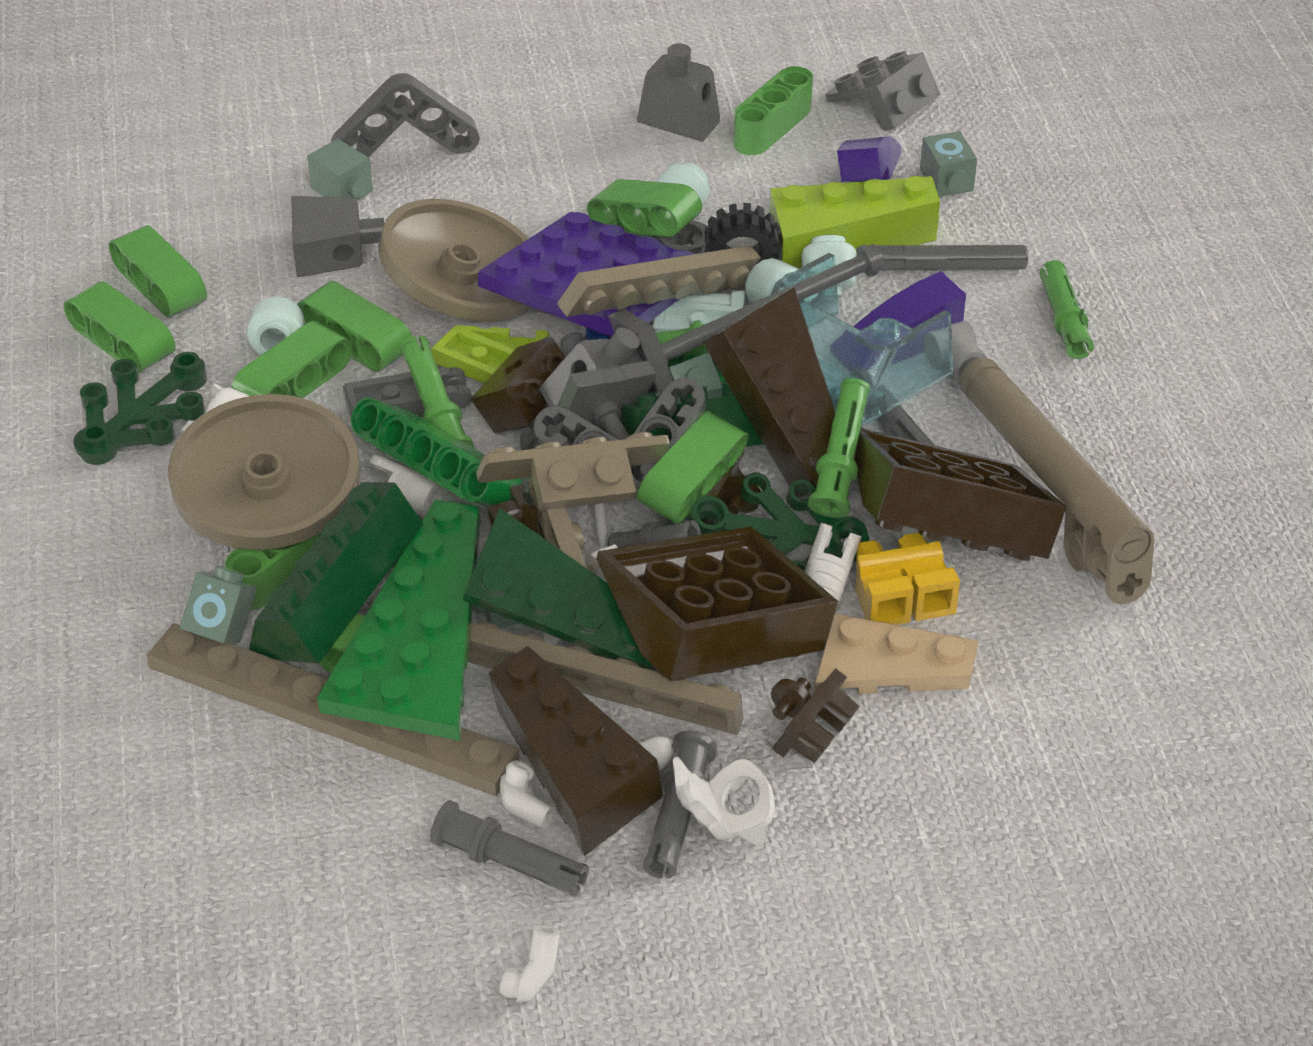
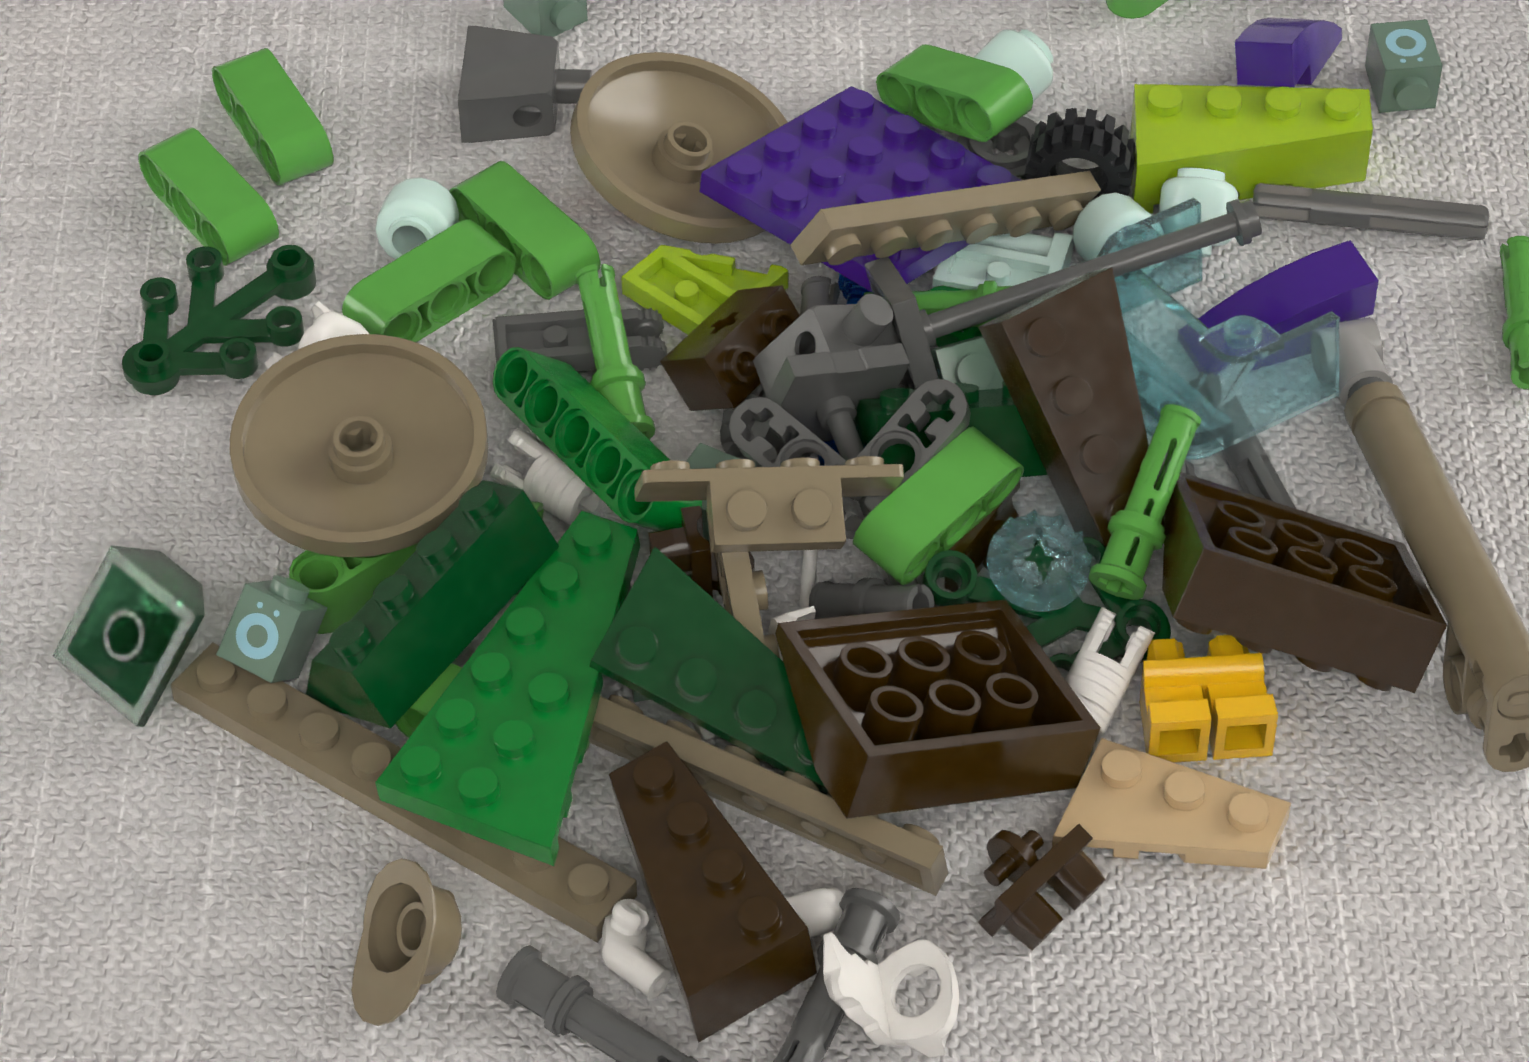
camera: 10 degrees right, 5 degrees up
none -> clear green slope [52,545,205,727]
none -> dark tan piece [351,858,462,1026]
none -> clear light blue gear [987,509,1092,612]

